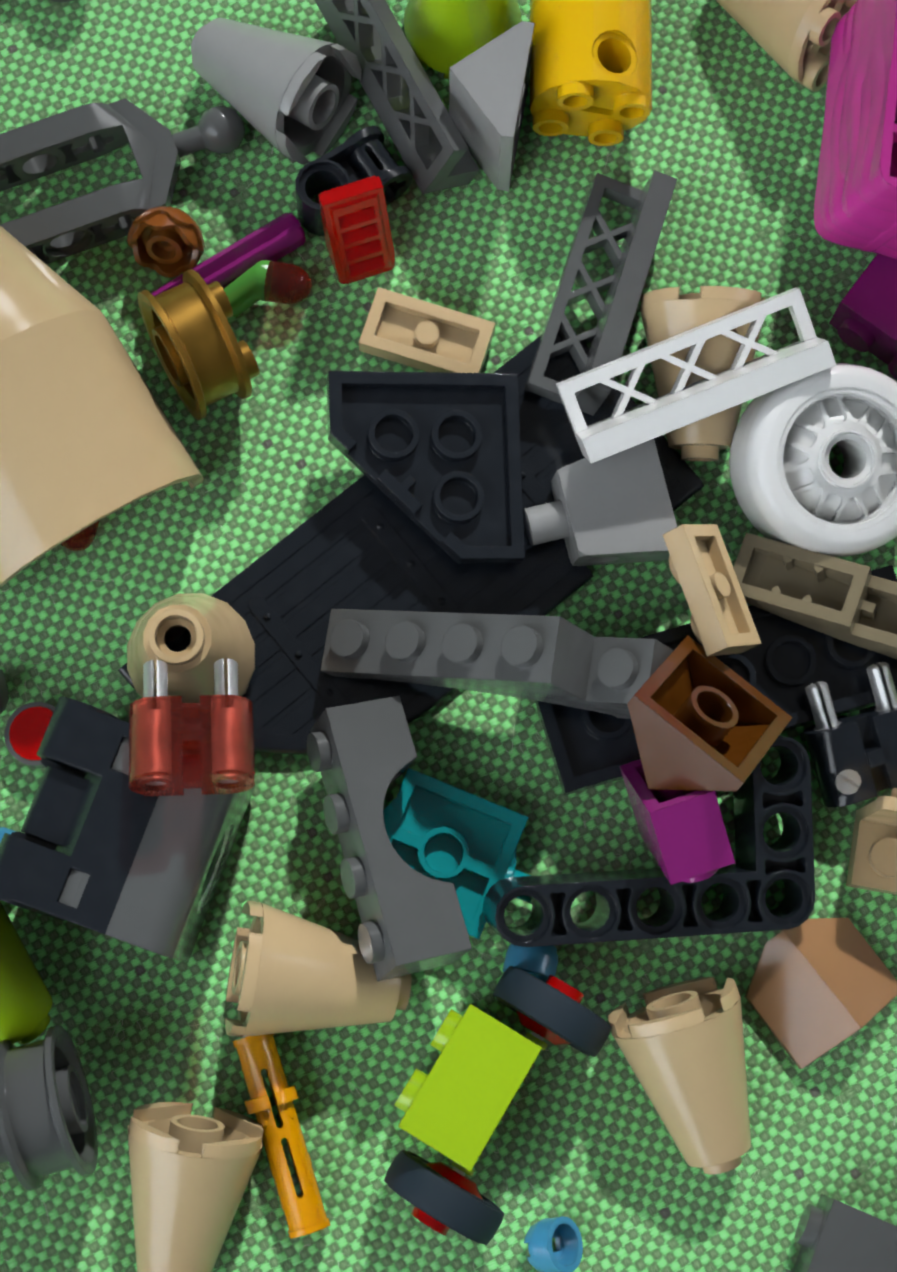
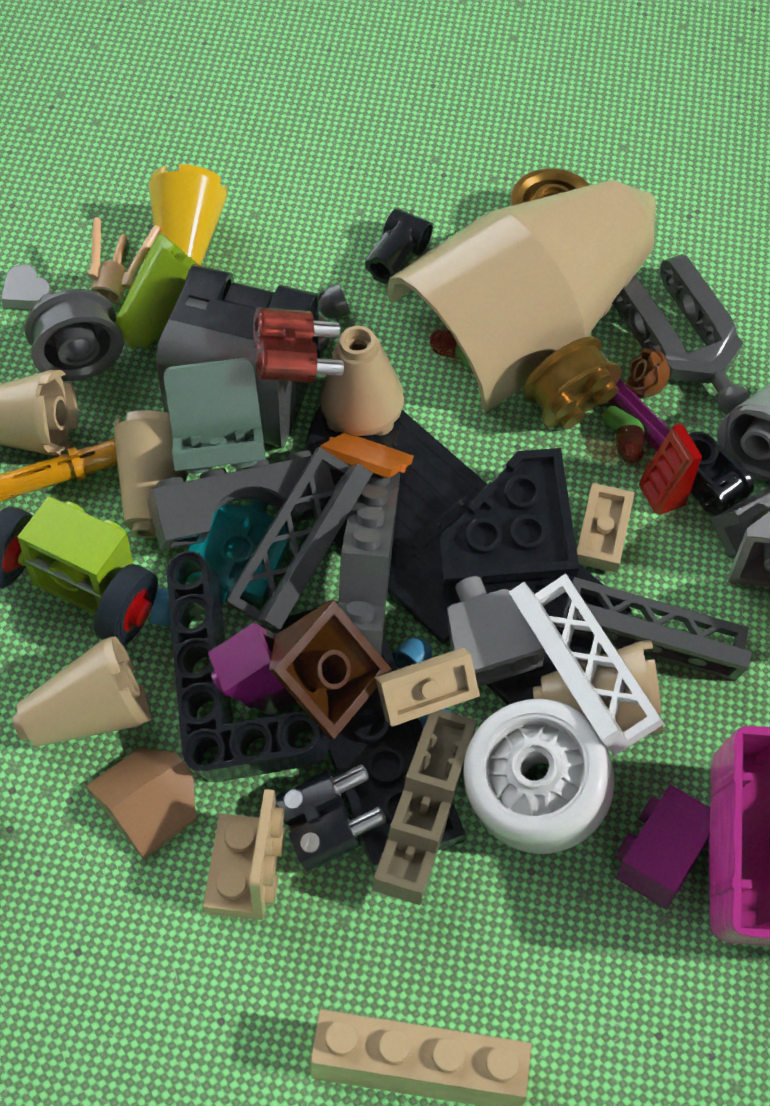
camera: 85 degrees right, 20 degrees down
none -> sand green bracket [164,358,266,474]
none -> dark grey fence [225,447,373,630]
none -> orange piece [320,433,414,478]
none -> dark azure hinge [392,637,432,669]

